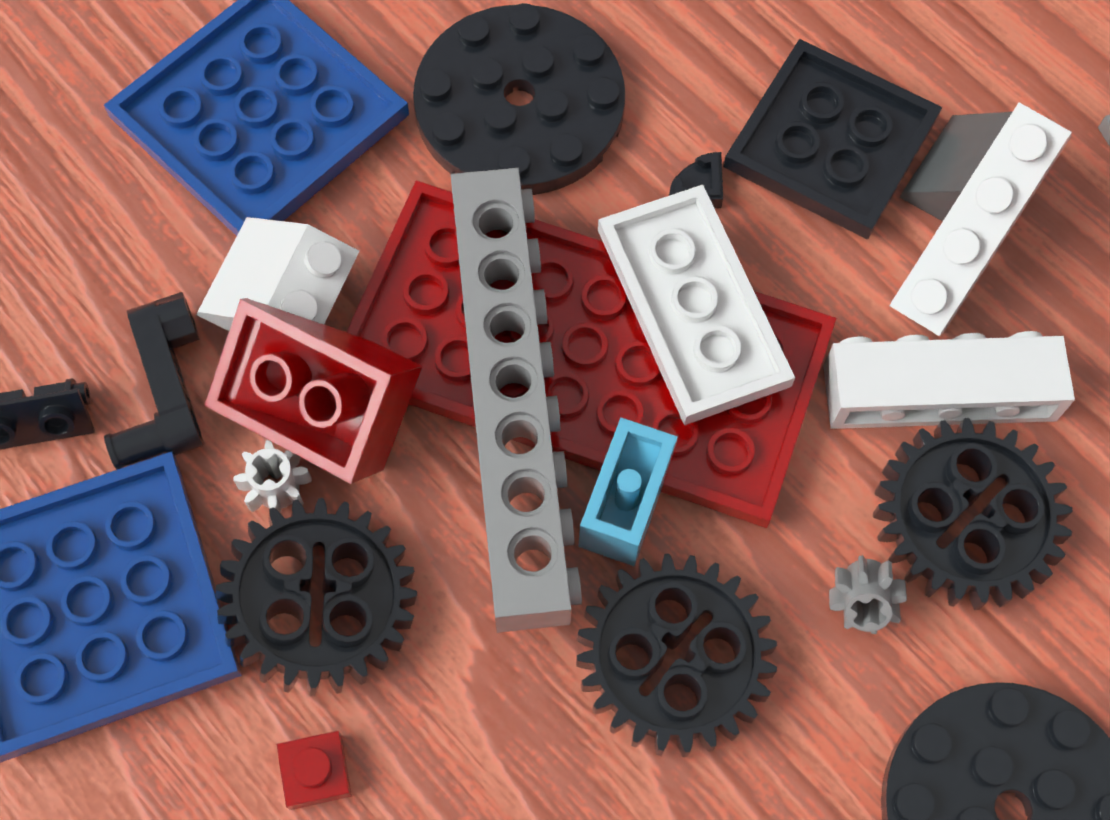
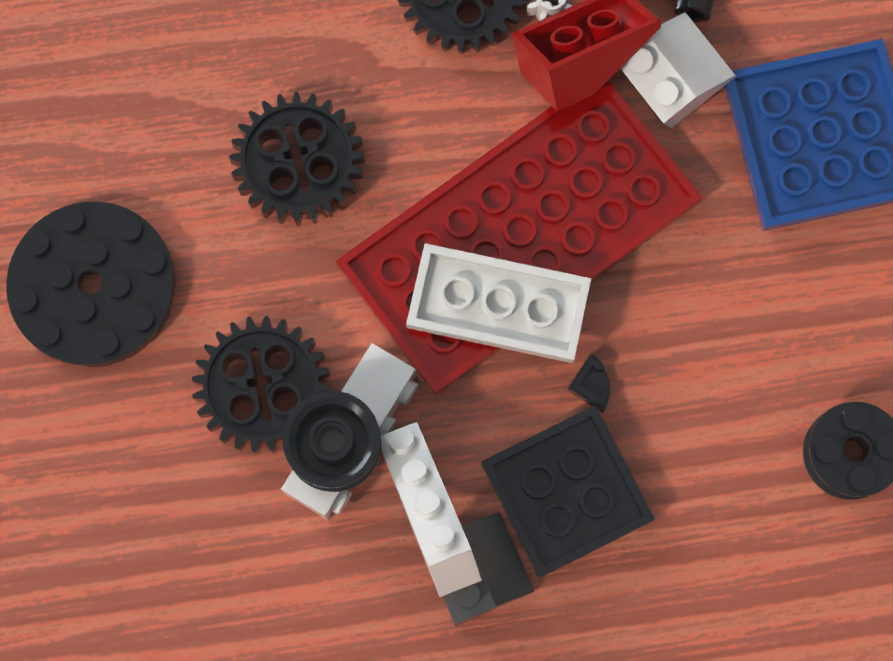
camera: 125 degrees right, 10 degrees up
black plate [413,3,625,195] -> none
light grey brick [451,168,582,633] -> none
medium azure slope [578,417,678,567] -> none
light grey gear [829,555,907,634] -> none
none -> black wheel [282,391,382,492]

